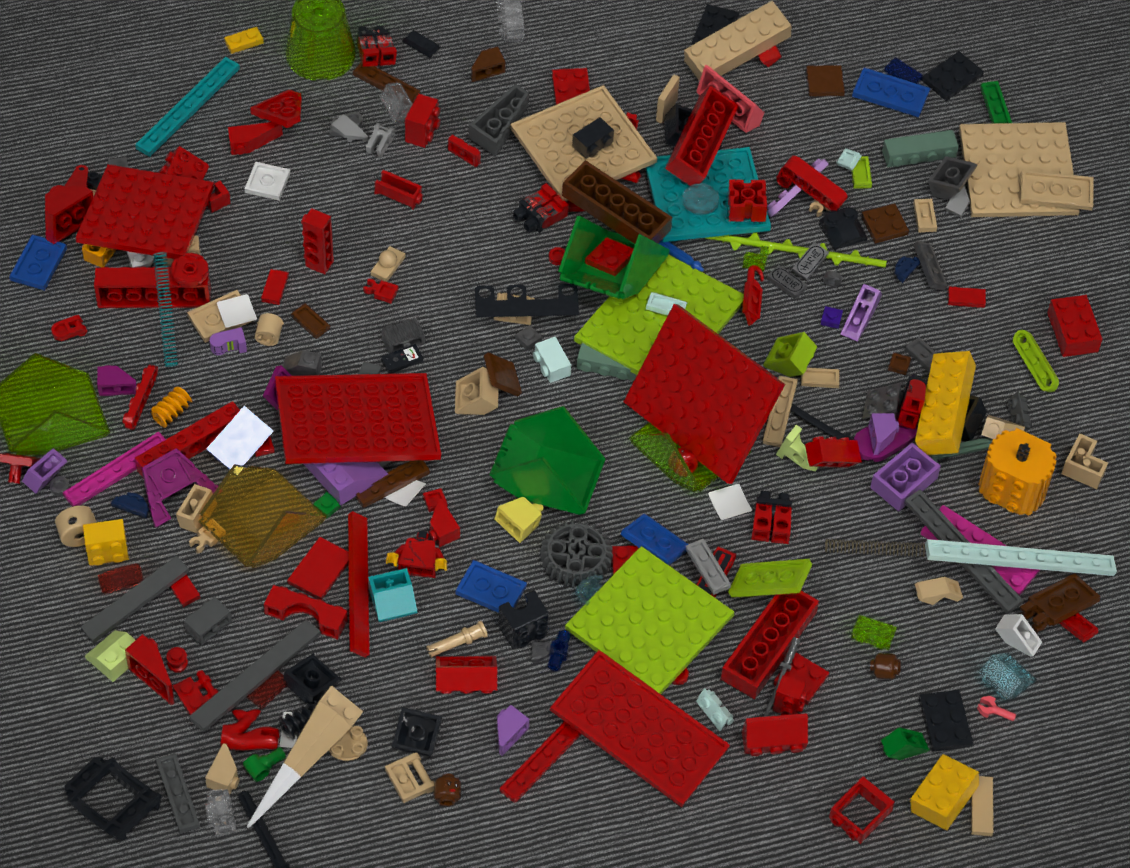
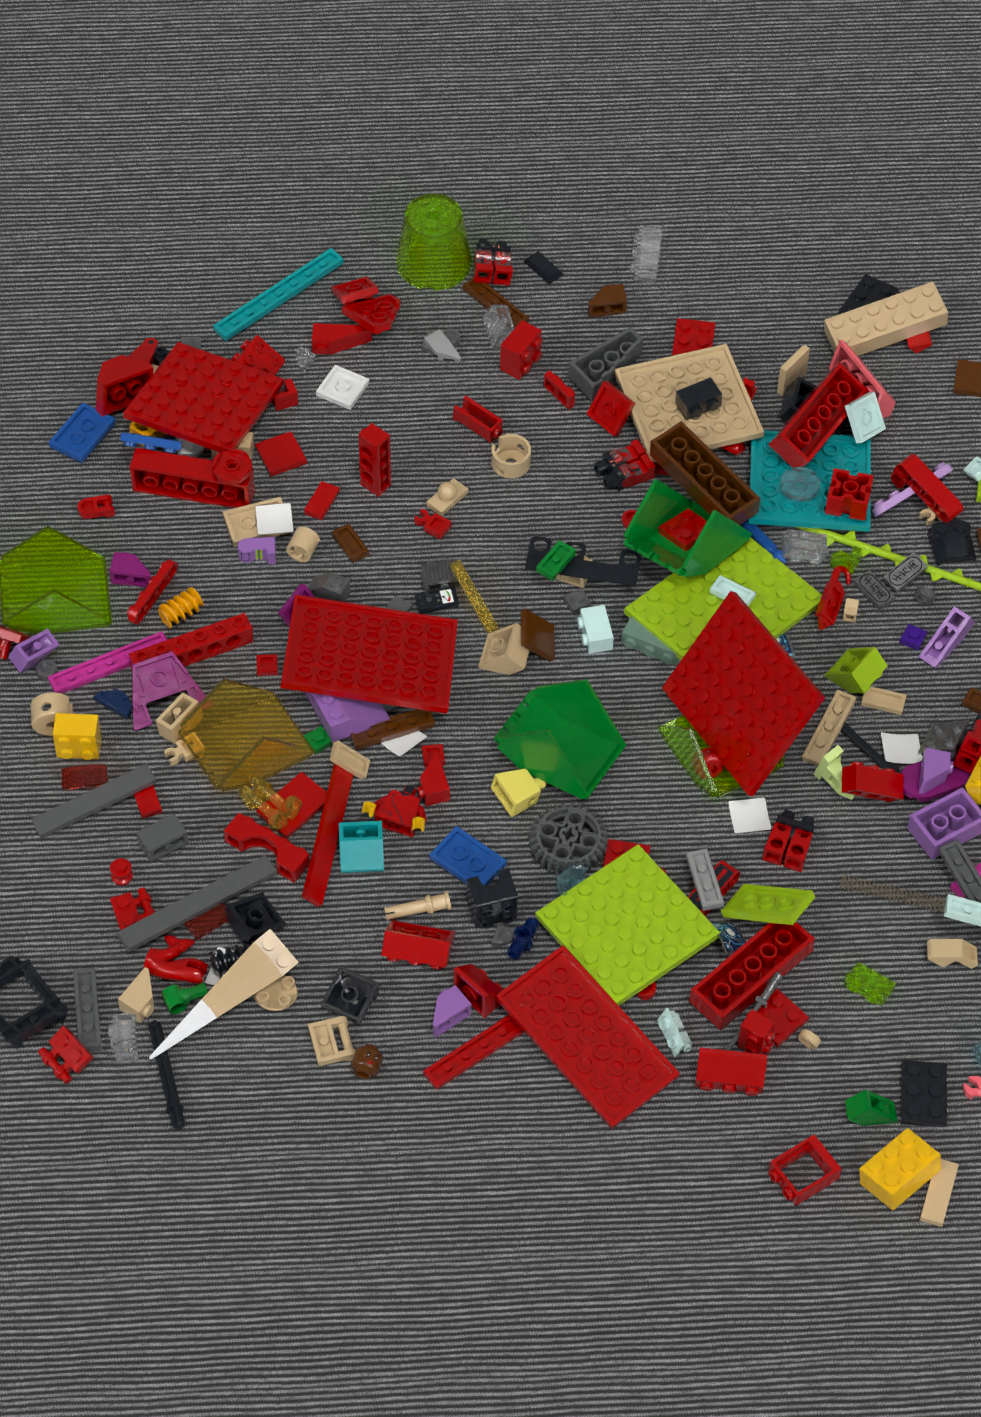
camera: 15 degrees right, 0 degrees up
yellowish green slope [85,630,135,682] -> none
red slope [125,634,175,705] -> none
teal piece [153,252,178,367] -> none
tile [206,406,274,475] -> none
yellow plate [224,27,264,54] -> none
light grey piece [366,123,395,158] -> none
blue tile [621,514,689,565] -> none
reddish brown head [870,653,901,680] -> none
none -> red plate [38,1026,94,1084]
none -> blue plate [120,432,182,453]
none -> clear yellow piece [238,776,302,830]
none -> red tile [255,431,307,477]
none -> clear tile [296,346,316,371]
none -> tan tile [329,740,370,780]
none -> red plate [331,276,379,305]
none -> clear yellow axle [450,560,498,633]
none -> red slope [454,964,503,1018]
none -> tan piece [491,434,531,479]
none -> green plate [536,540,576,581]
none -> red tile [586,381,636,436]
none -> dark blue sticker [710,921,746,953]
none -> clear brick [781,529,828,564]
none -> tan tile [798,1029,821,1050]
none -> tan piece [843,598,859,623]
none -> light aqua plate [845,392,886,443]
none -> white sticker [881,732,922,764]

